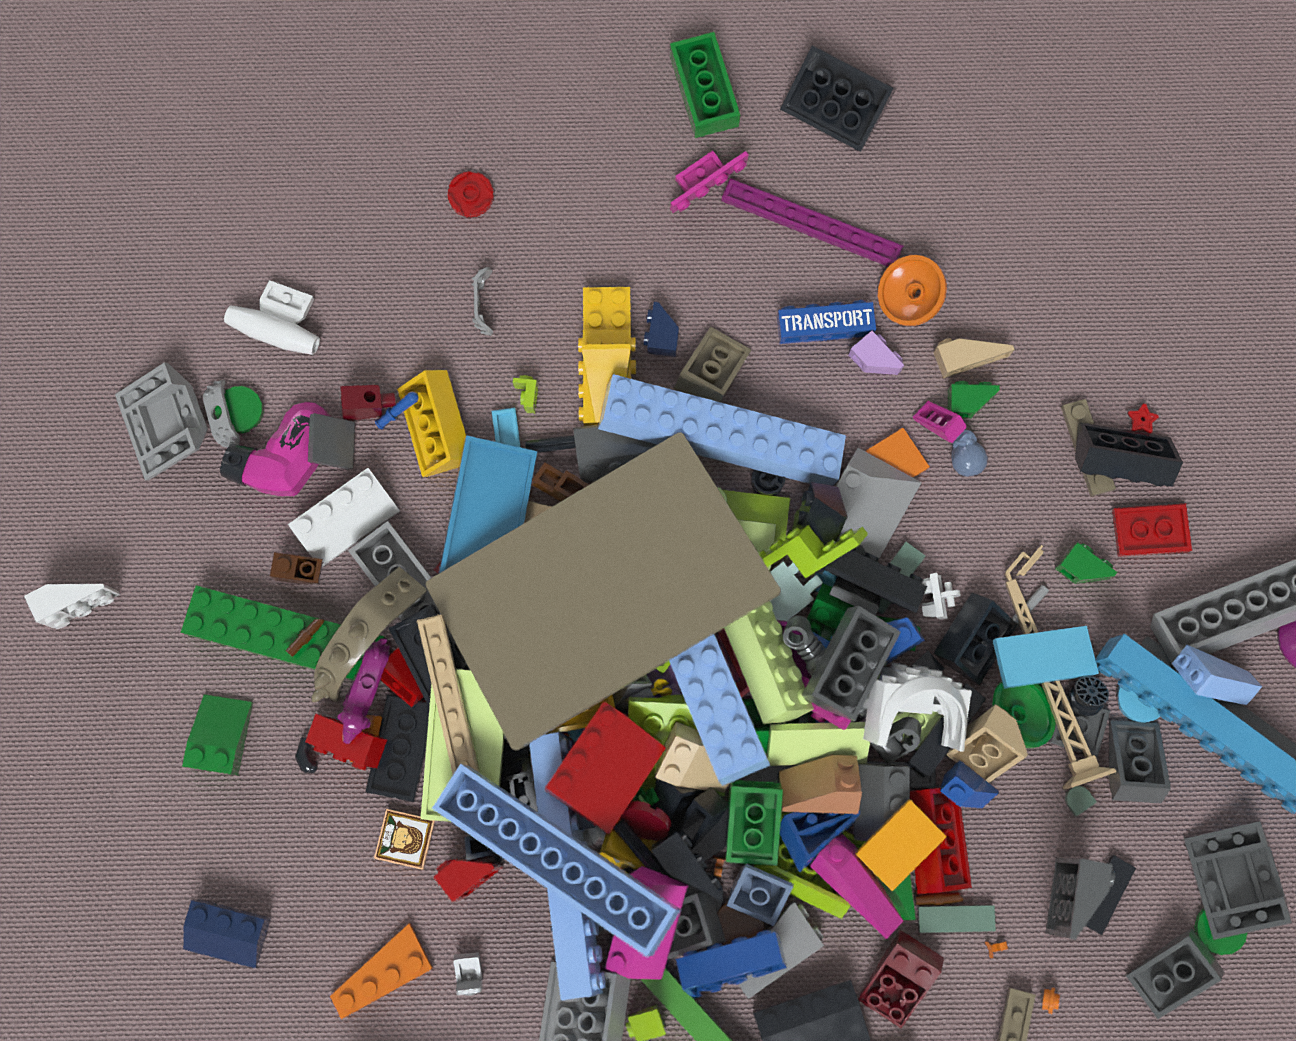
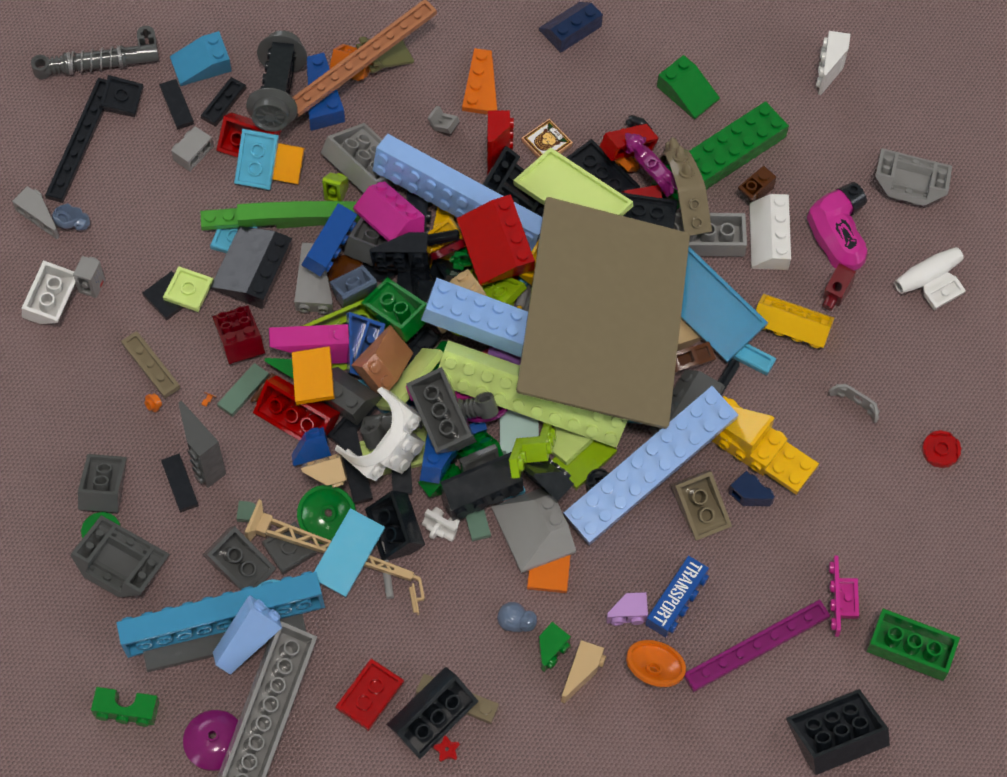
camera: 125 degrees right, 15 degrees down
light grey piece [203,379,240,448] -> none
green tile [215,386,264,434] -> none
reddish brown piece [285,619,325,657] -> none
dark grey tile [308,413,355,470] -> none
blue piece [375,392,419,430] -> none
tan tile [417,614,480,775] -> none
light blue brick [432,764,681,957] -> none
lime bracket [512,375,539,414] -> none
dark pink slope [912,401,966,443] -> none
green slope [1055,542,1118,584] -> none
black wheel [1068,676,1109,716] -> none

